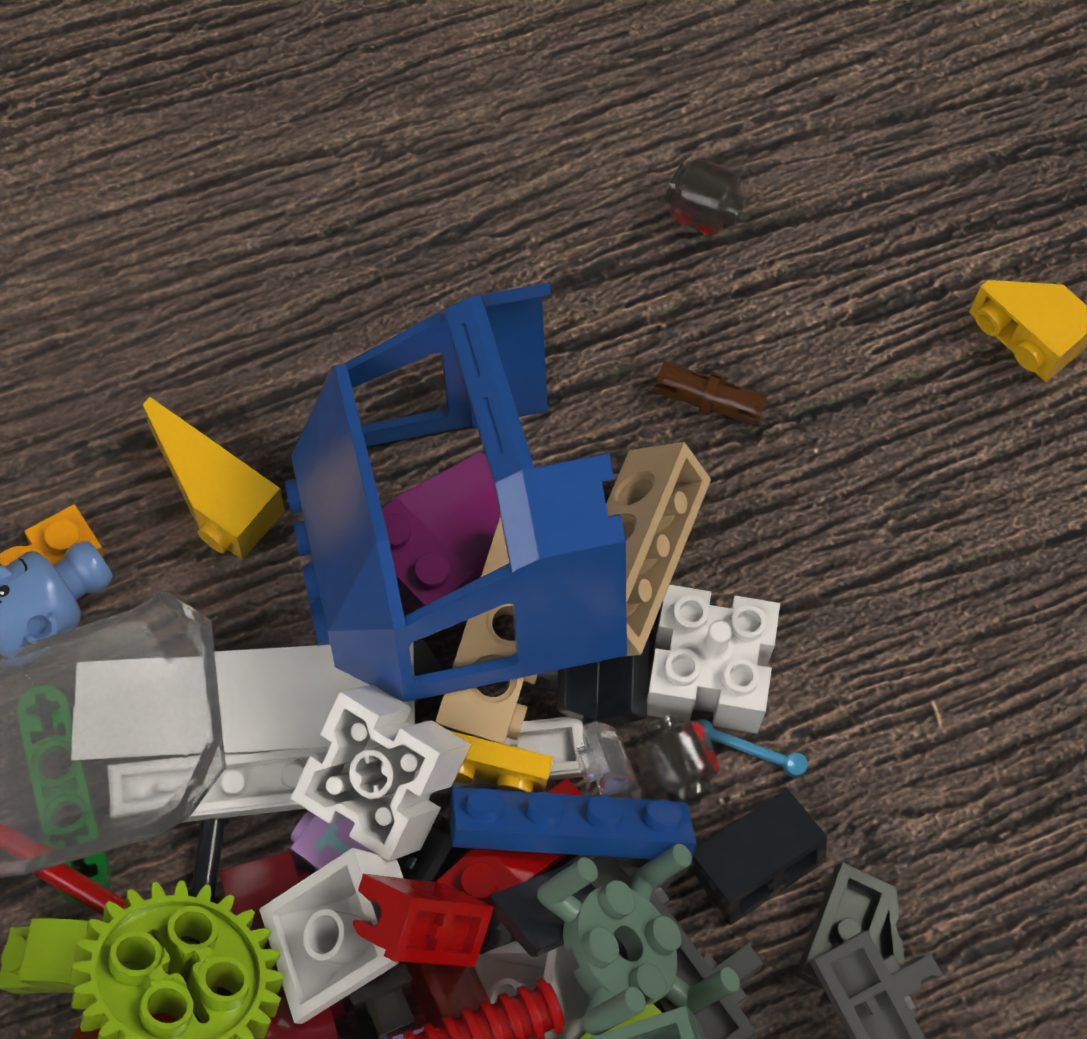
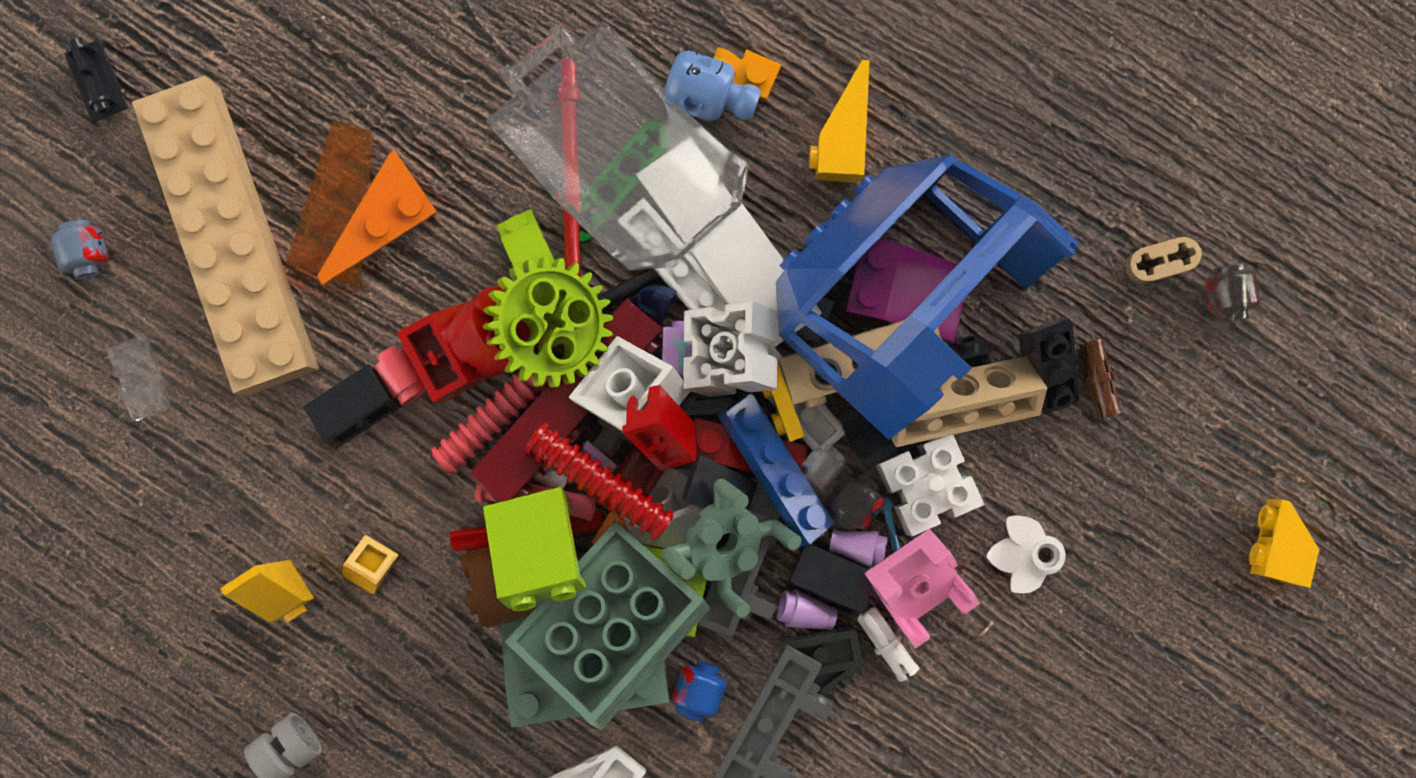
camera: 60 degrees right, 20 degrees up
none -> dark blue tile [631,285,677,324]
none -> lavender cone [777,589,838,630]
none -> lavender cone [829,530,888,569]
none -> white axle [857,607,919,682]
none -> bright pink panel [864,529,980,649]
none -> white plate [986,515,1066,593]
none -> black slope [1018,319,1079,415]
none -> tan beam [1125,237,1202,284]

